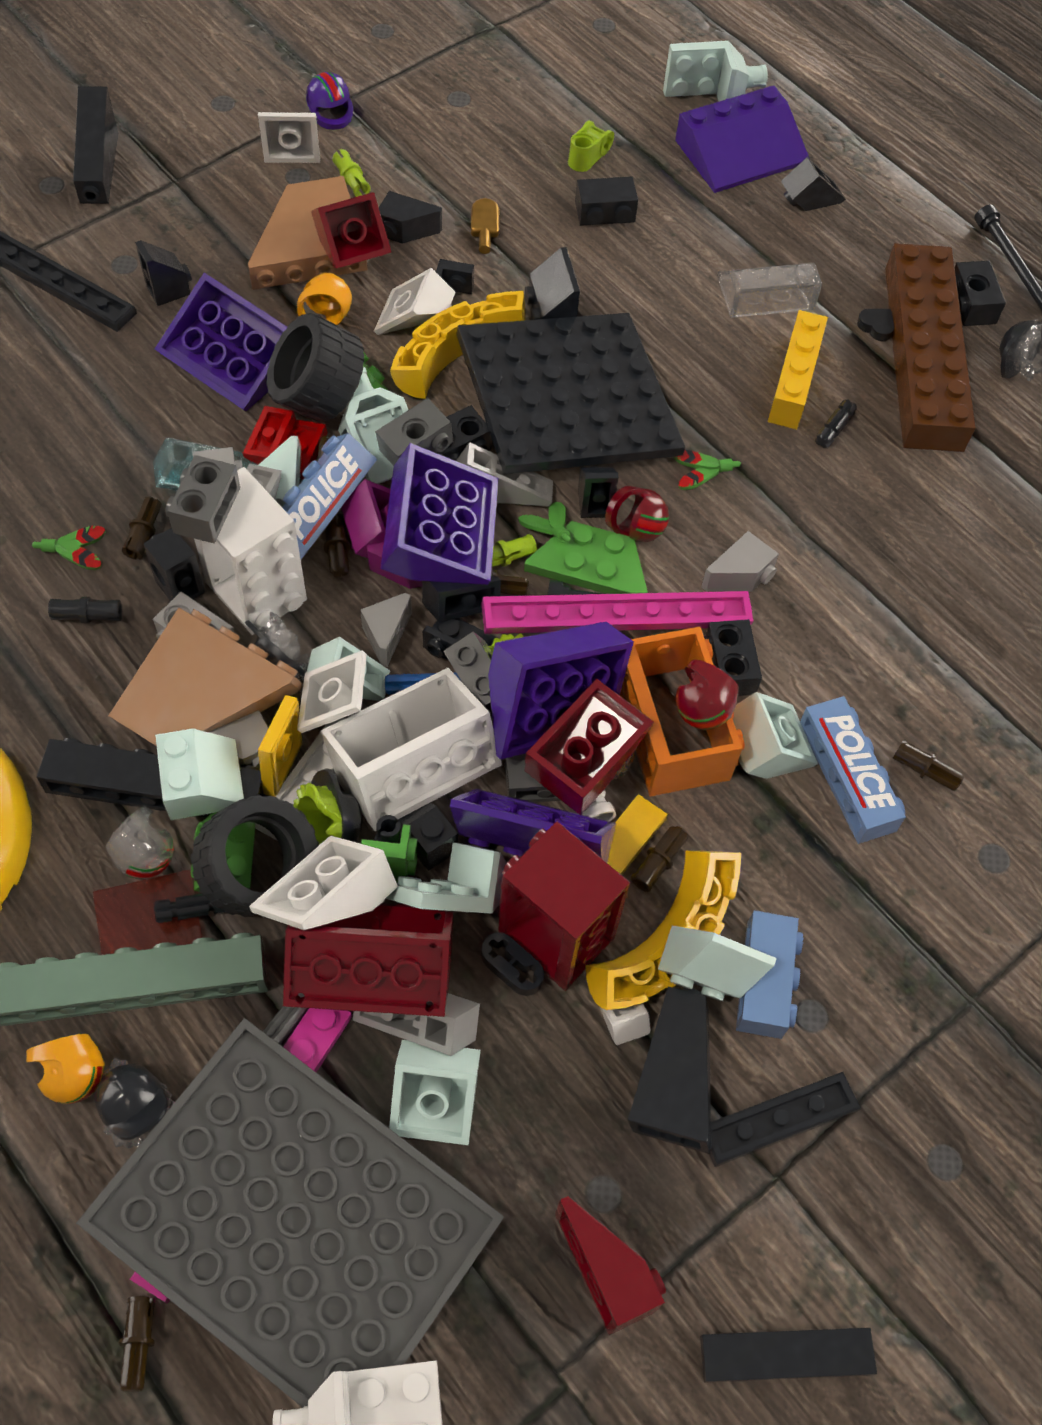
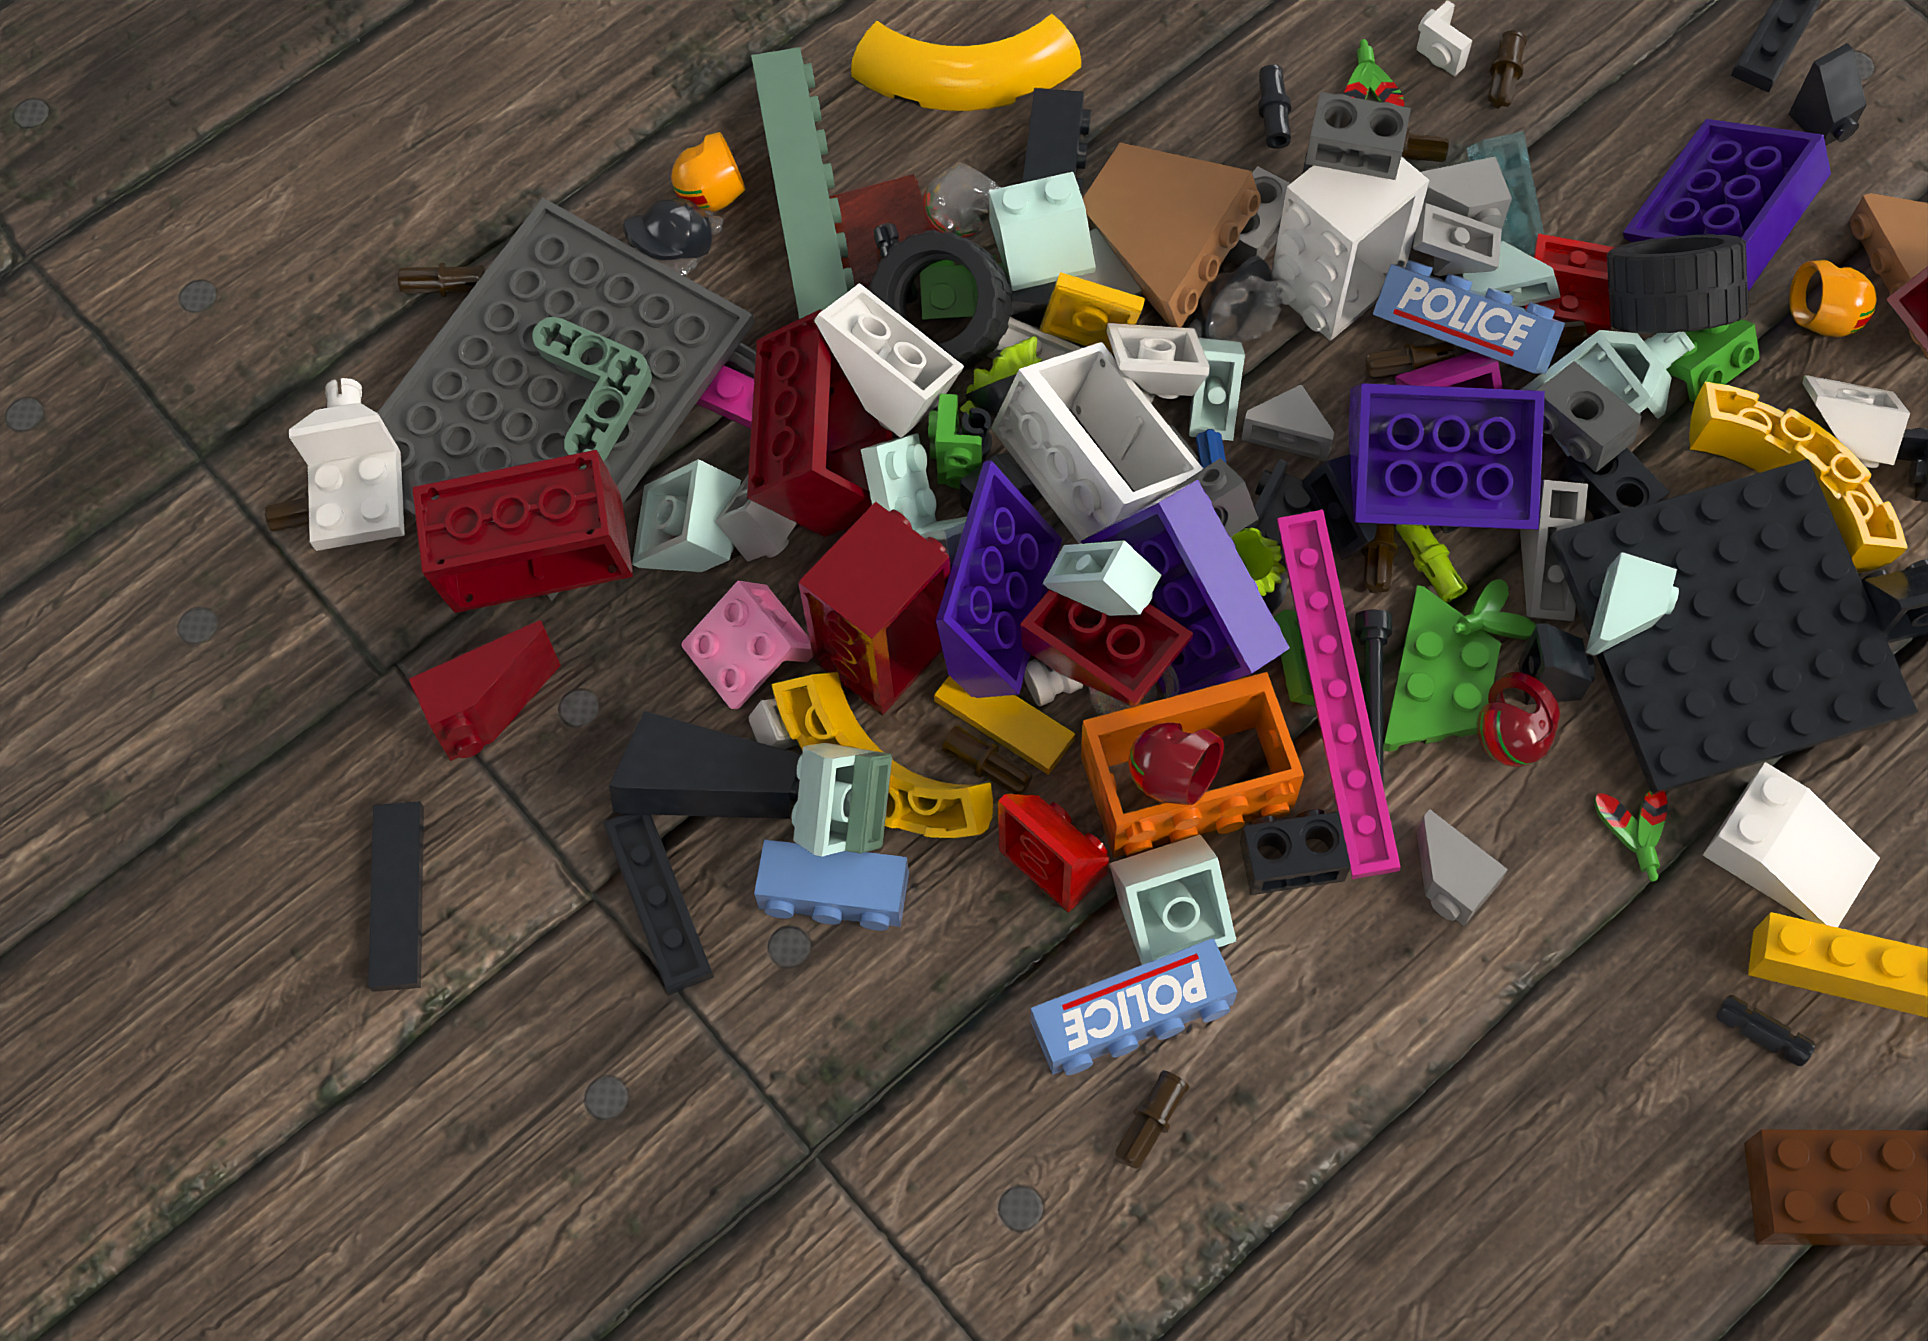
camera: 95 degrees right, 5 degrees up
none -> dark red hose [412,450,633,613]
none -> sand green beam [532,317,652,469]
none -> bright pink bracket [682,581,813,709]
none -> sand green tile [845,751,892,854]
none -> red slope [998,794,1109,913]
none -> light aqua slope [1043,540,1161,616]
none -> white bracket [1416,0,1472,77]
none -> dark brown axle [1488,30,1527,109]
none -> light aqua slope [1586,552,1679,655]
none -> white slope [1703,762,1880,928]

